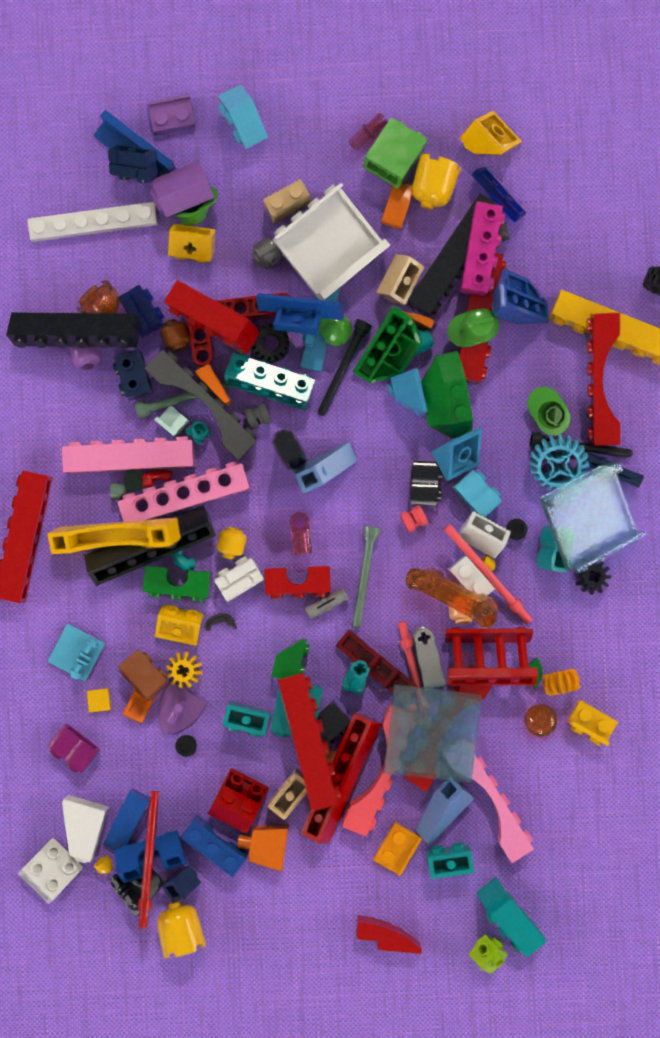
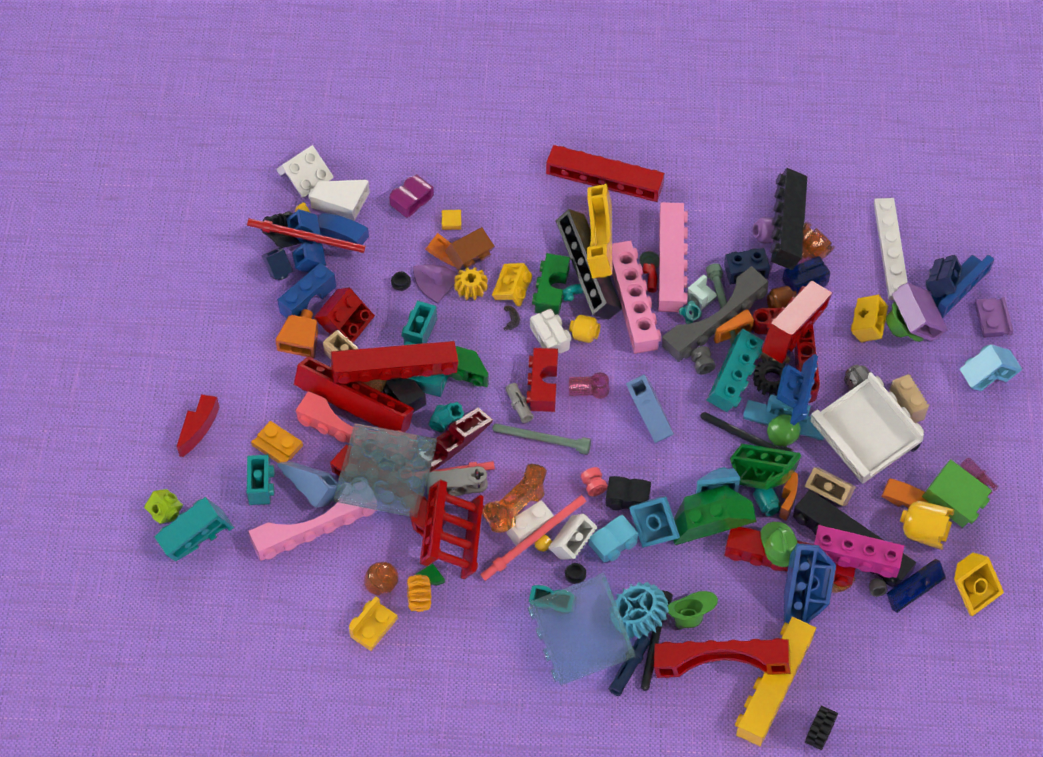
camera: 90 degrees right, 30 degrees down
medium azure hinge [47,623,106,682] -> none
sand green hinge [110,483,126,500] -> none
yellow cylinder [157,901,206,959] -> none
black brick [272,428,307,470] -> none
black gear [573,558,611,595] -> none

